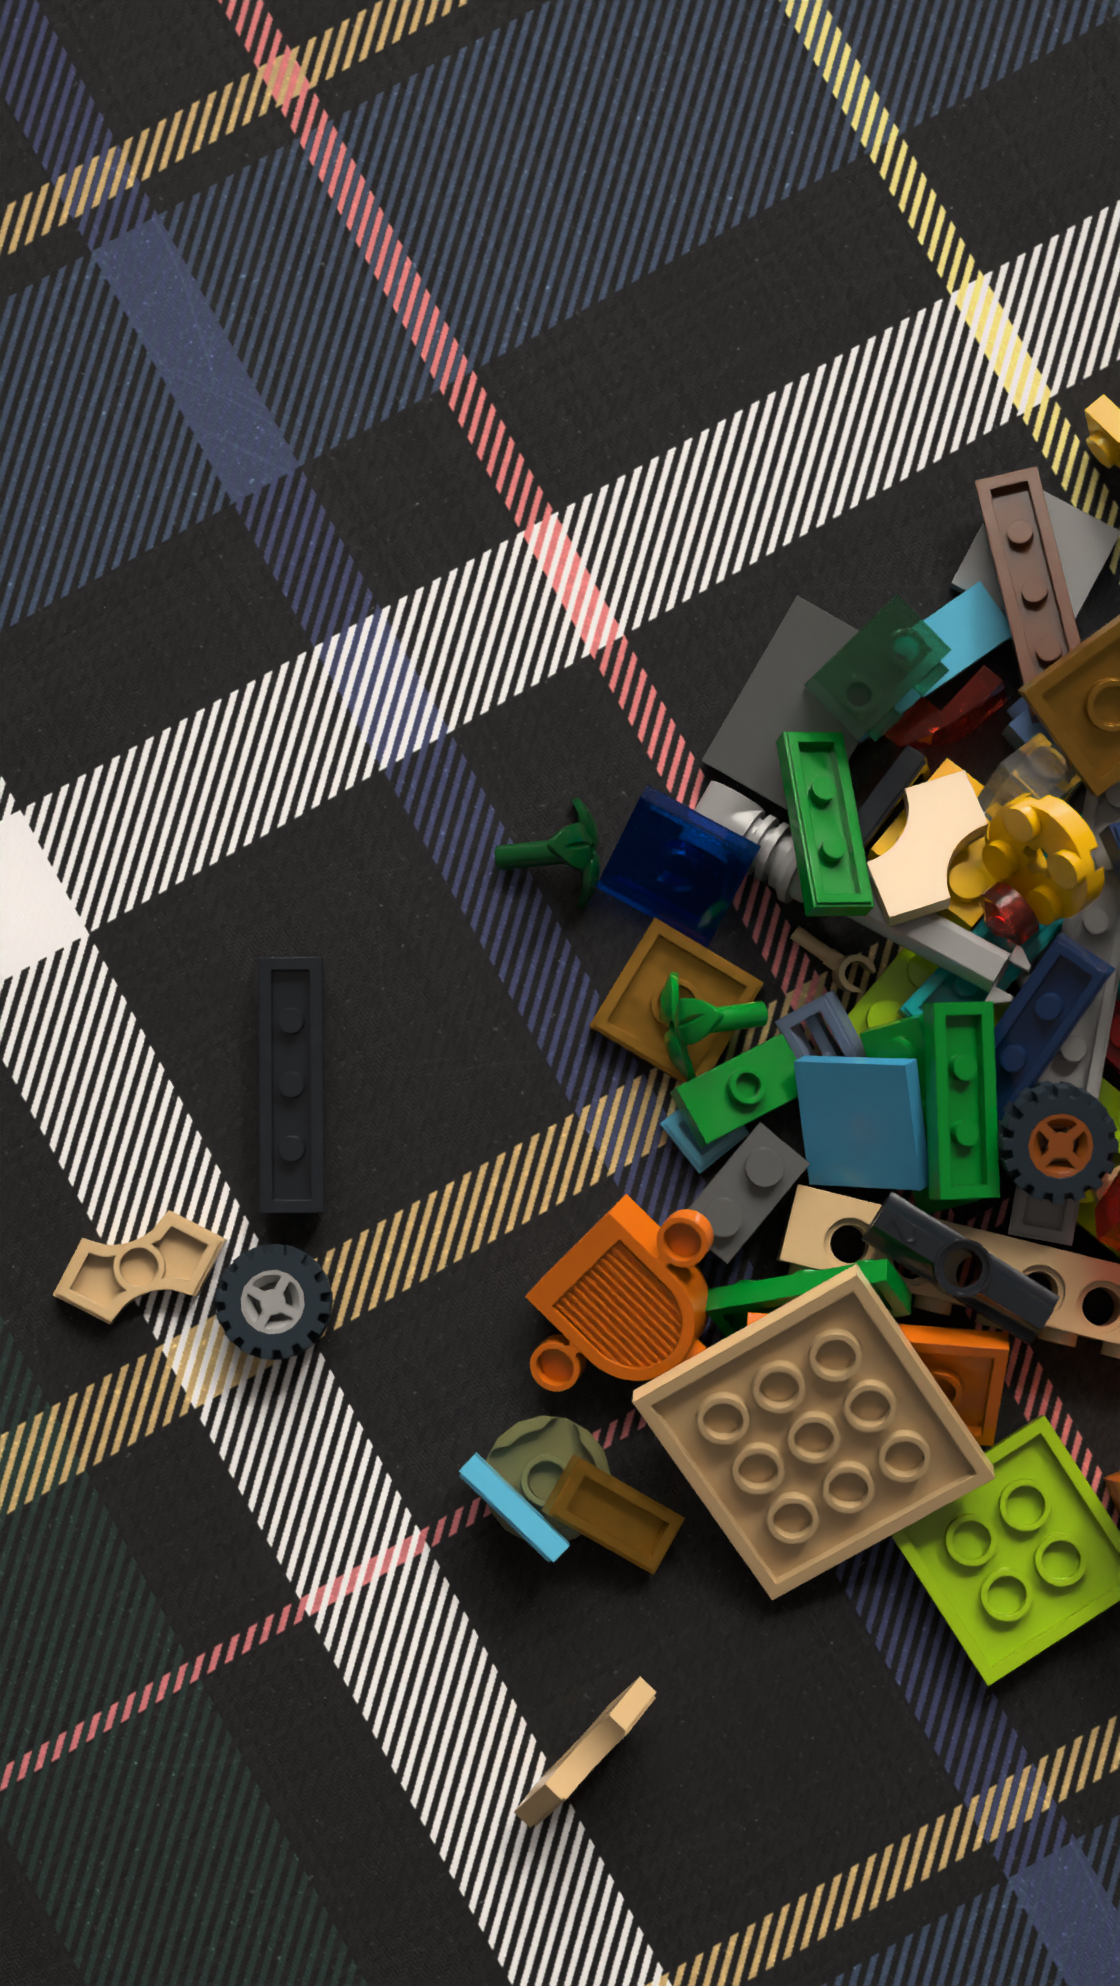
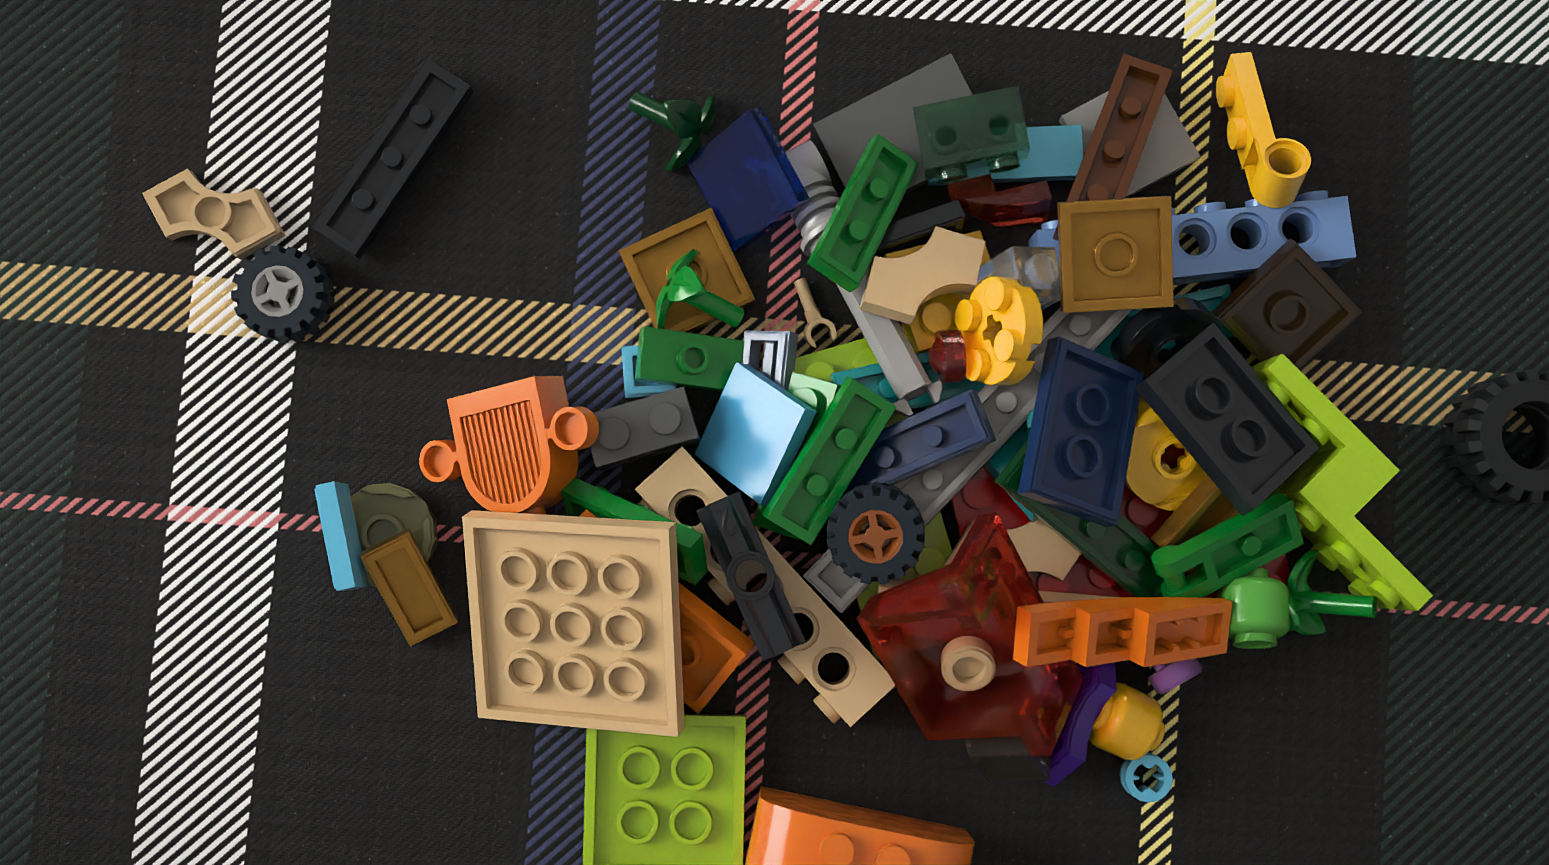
camera: 30 degrees right, 0 degrees up
tan tile [514,1677,656,1828] -> none

